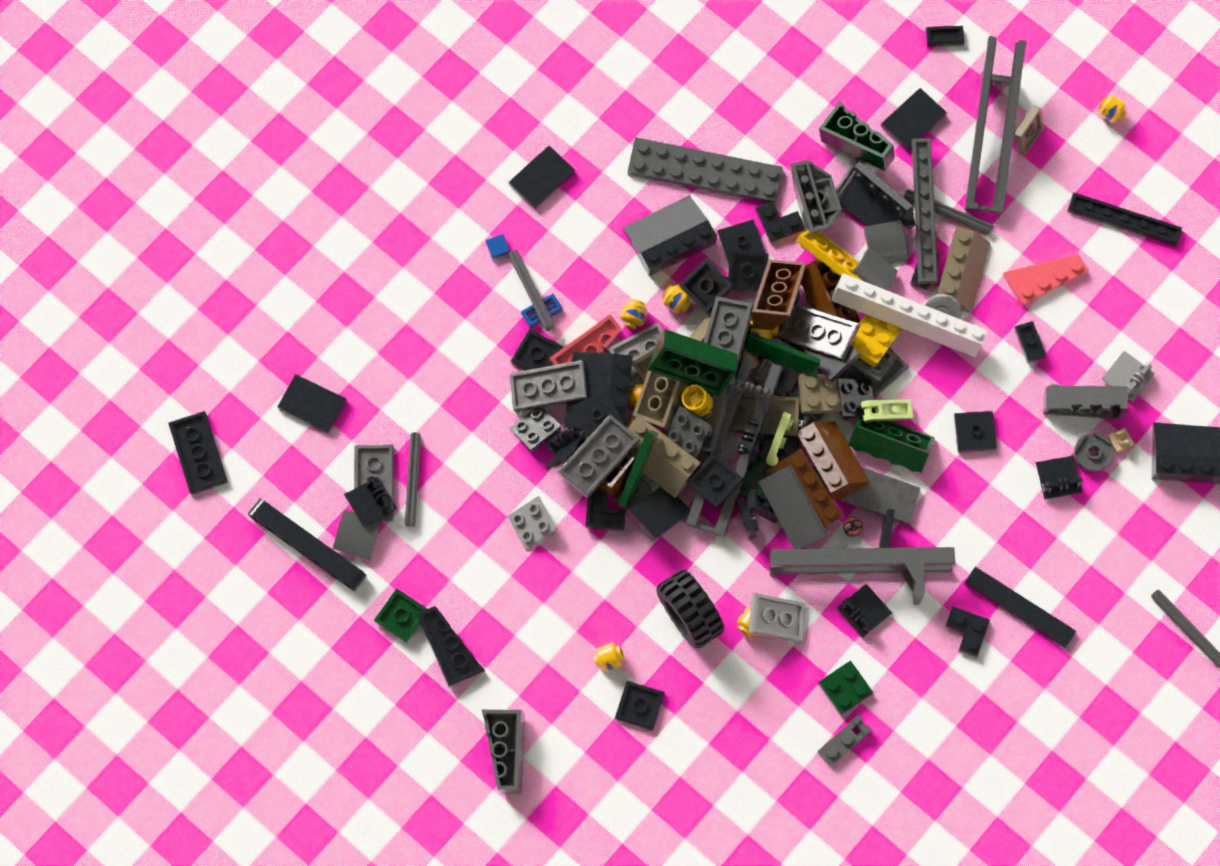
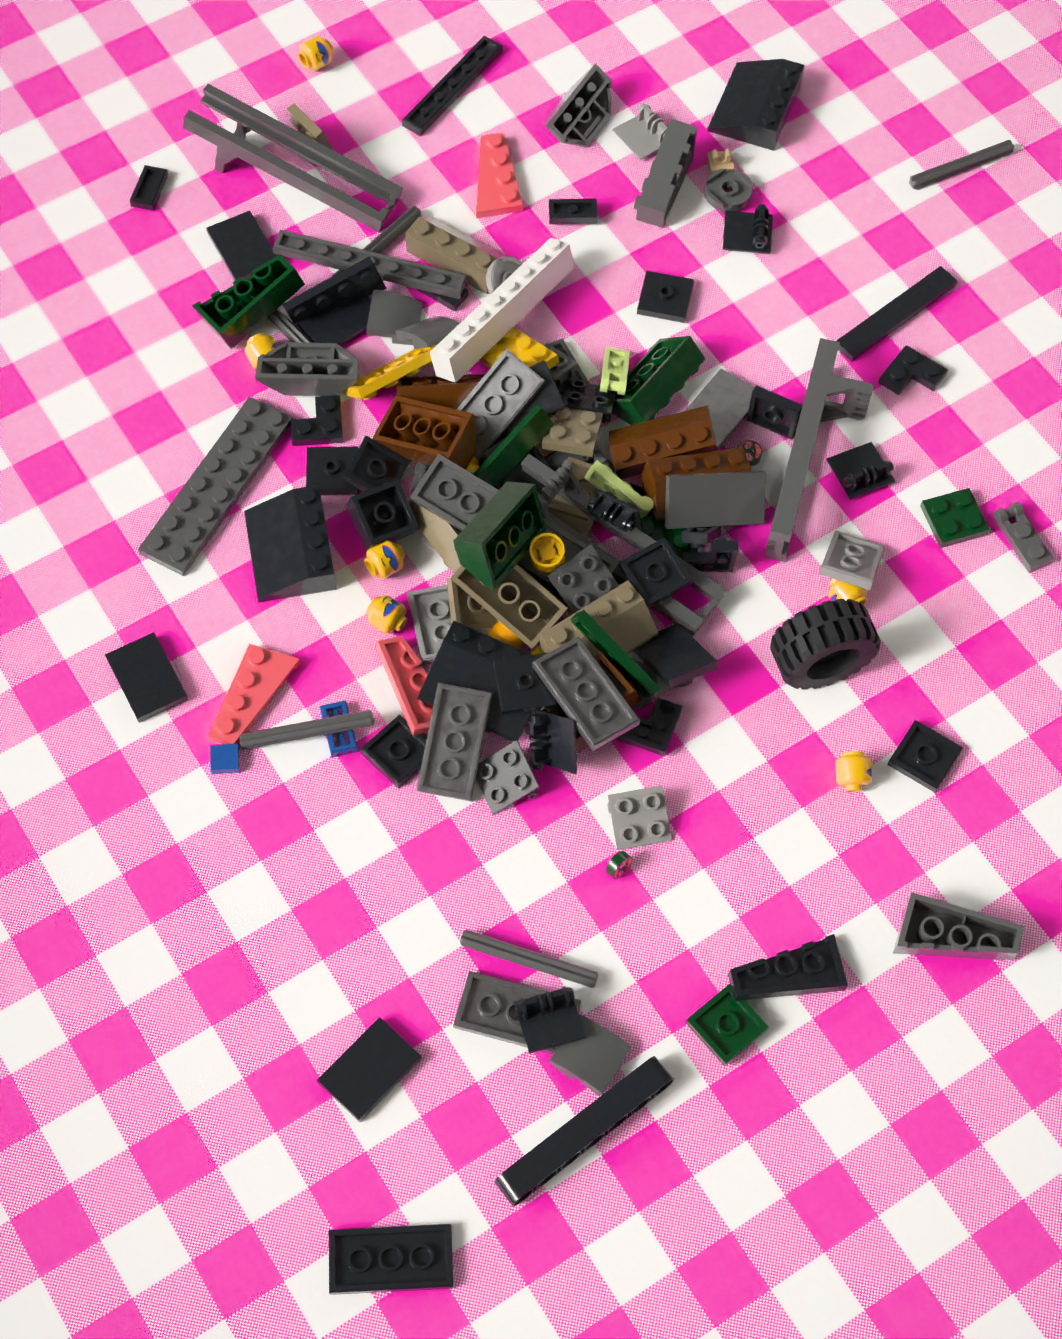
camera: 75 degrees left, 10 degrees down
none -> coral wing [208,643,300,744]
none -> yellow head [244,333,278,370]
none -> dark grey wedge [545,63,612,147]
none -> tile [606,851,633,879]

